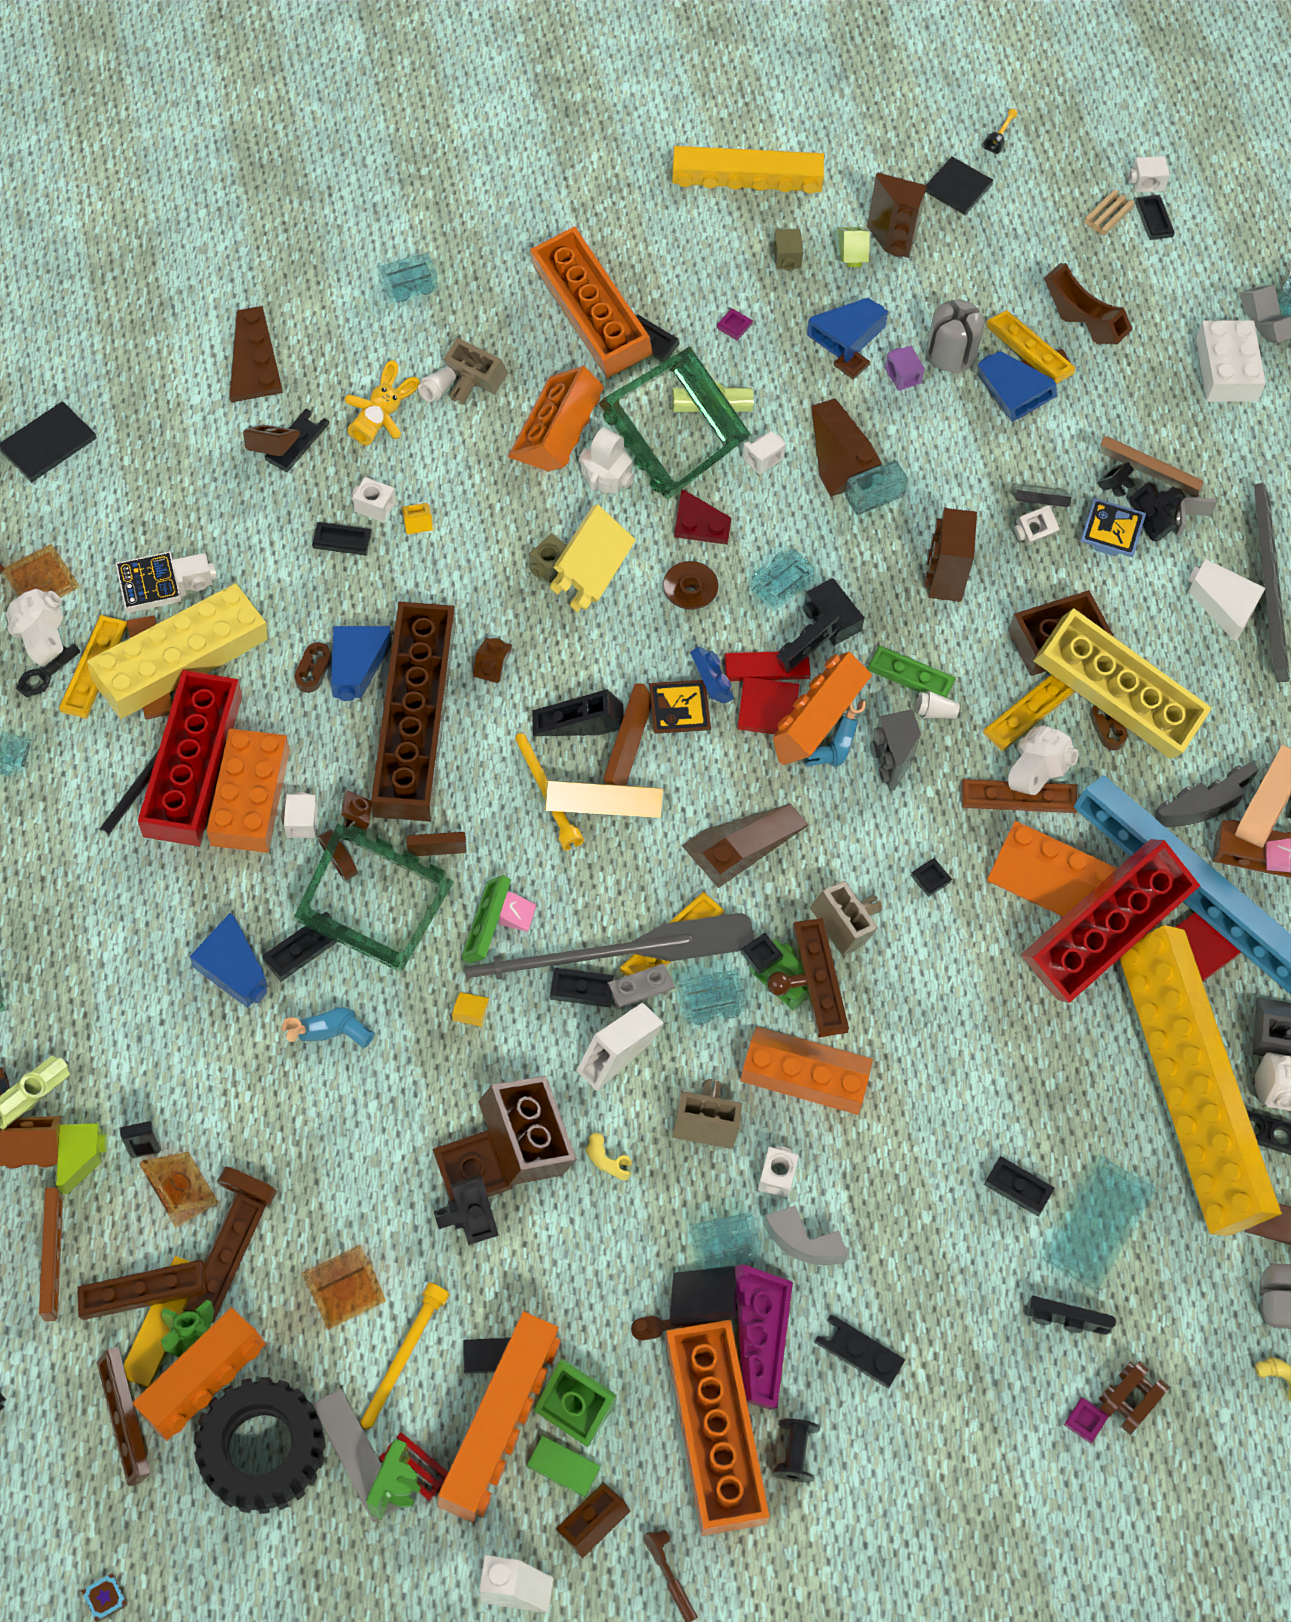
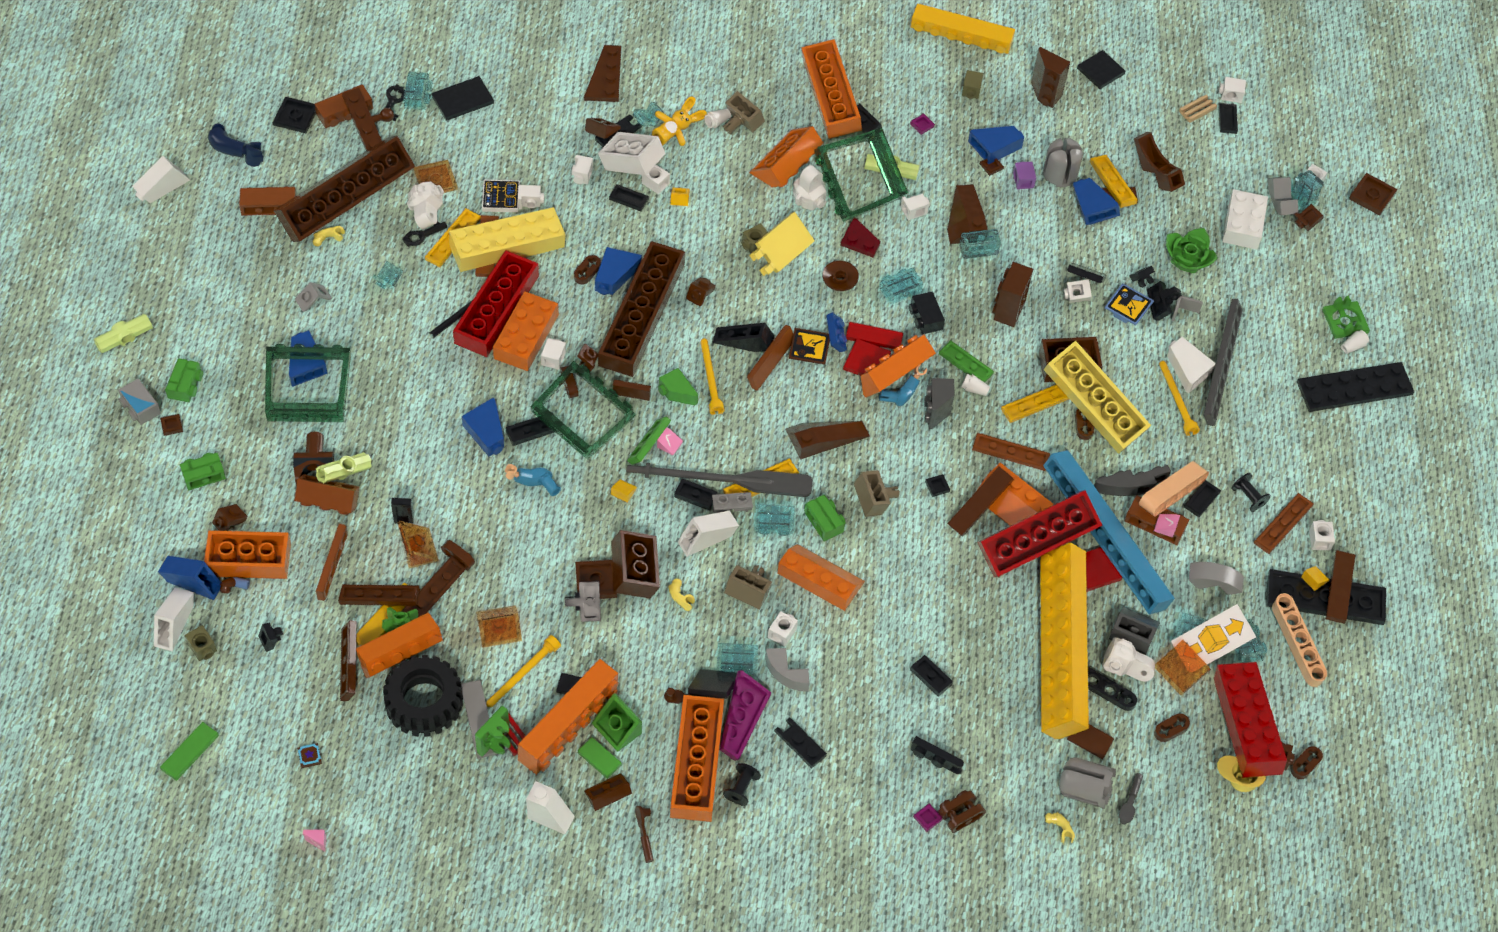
camera: 15 degrees right, 5 degrees down
lime slope [56,1123,108,1194] -> none
clear light blue brick [378,252,439,303] -> none
tile [545,780,663,818] -> none
black tile [740,933,783,975] -> none
reddish brown plate [767,918,849,1038] -> none
black hinge [777,609,842,674] -> none
lime slope [837,227,870,267] -> none
black hinge [983,109,1018,154] -> none
white piece [1008,726,1079,795] -> none
clear light blue tile [1041,1156,1156,1293] -> none
medium nougat tile [1100,436,1204,497] -> none
none -> white brick [572,155,593,184]
none -> white brick [598,132,666,175]
none -> clear light blue bracket [632,102,664,127]
none -> bright green slope [658,368,698,406]
none -> reddish brown tile [947,466,1014,537]
none -> yellow piece [1159,361,1200,436]
none -> bright green brick [1166,228,1217,273]

